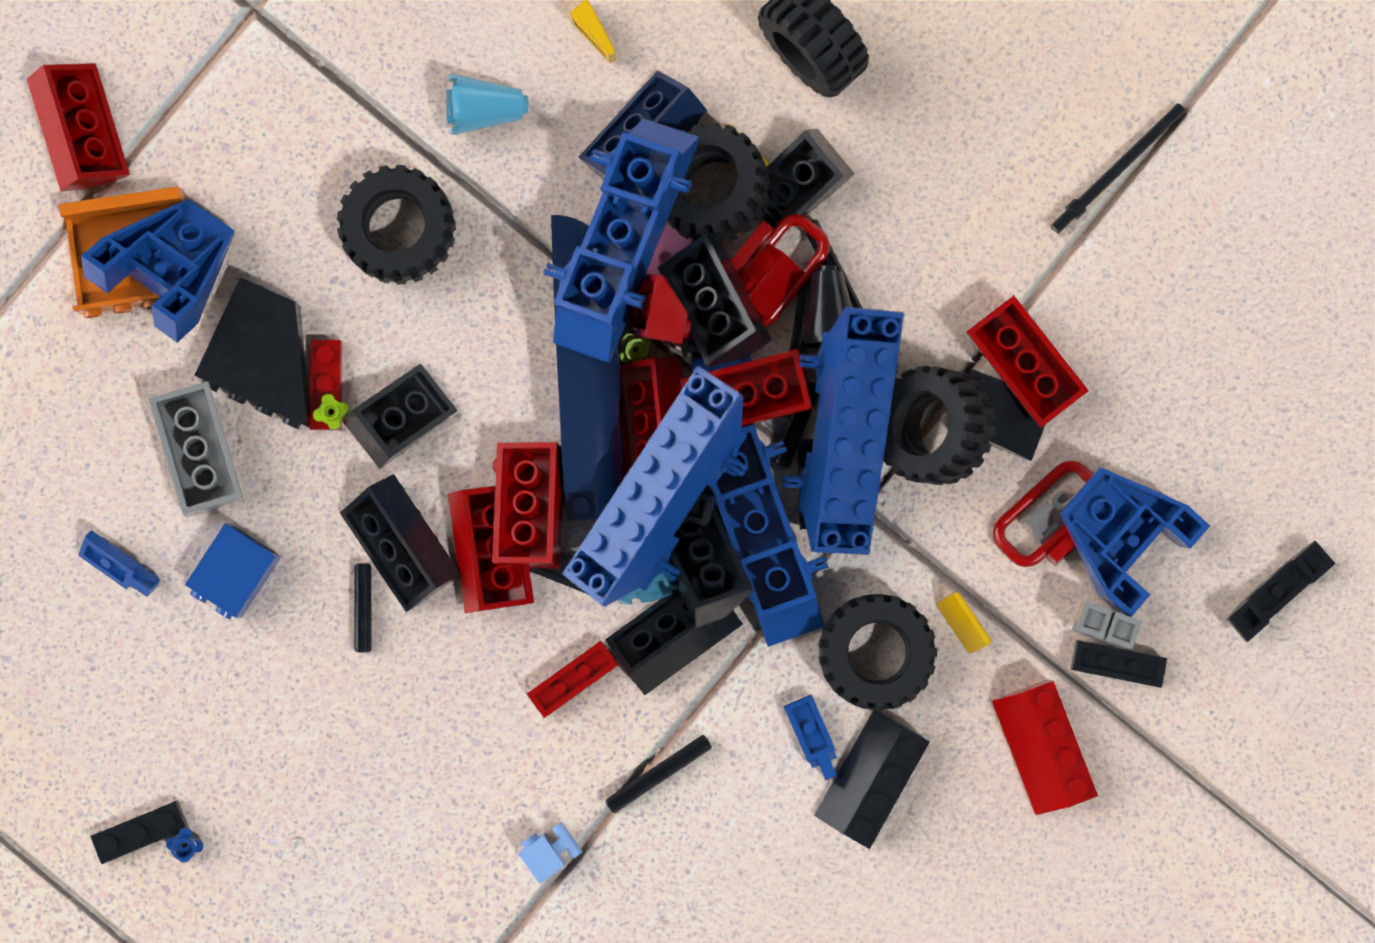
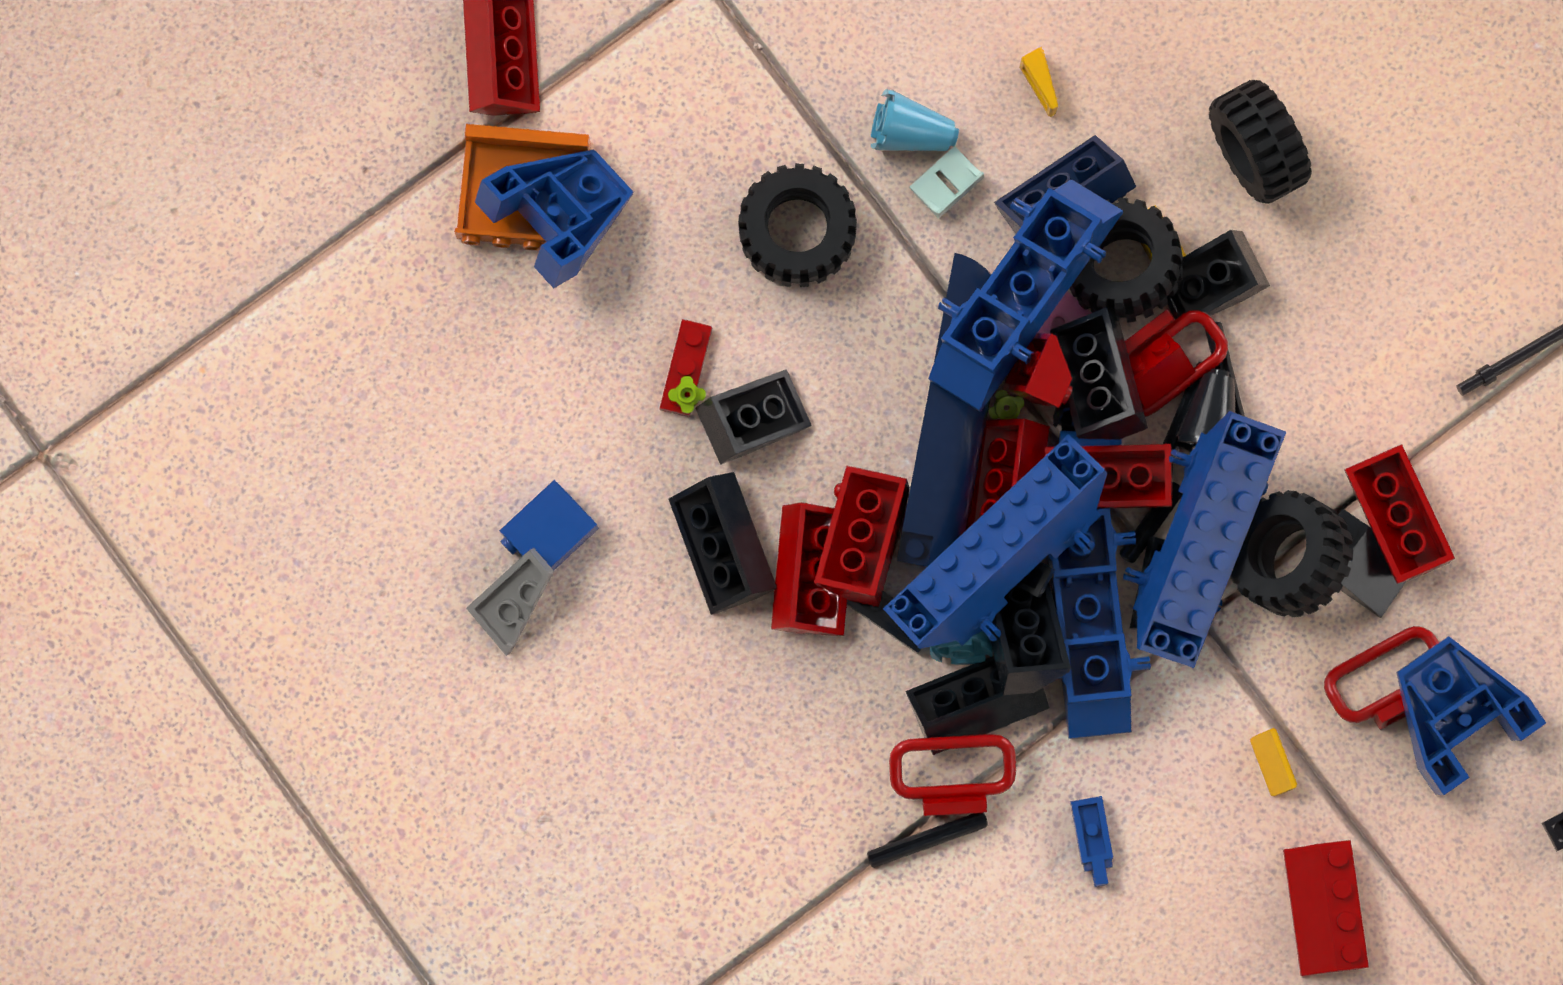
camera: 15 degrees right, 5 degrees down
blue hinge [78,530,160,597] -> none
black plate [90,800,189,864] -> none
light grey slope [148,381,243,518] -> none
blue plate [166,828,204,862] -> none
black slope [194,277,310,430] -> none
black axle [354,563,372,653] -> none
light blue brick [518,822,583,884] -> none
red plate [527,641,619,718] -> none
black slope [814,710,930,849] -> none
black tyre [818,594,937,711] -> none
light grey plate [1024,490,1073,544] -> none
black plate [1070,640,1167,688] -> none
light grey hips [1072,601,1142,650] -> none
none -> light grey wing [466,548,554,656]
none -> red bar [889,734,1016,816]
none -> light aqua piece [909,146,984,219]

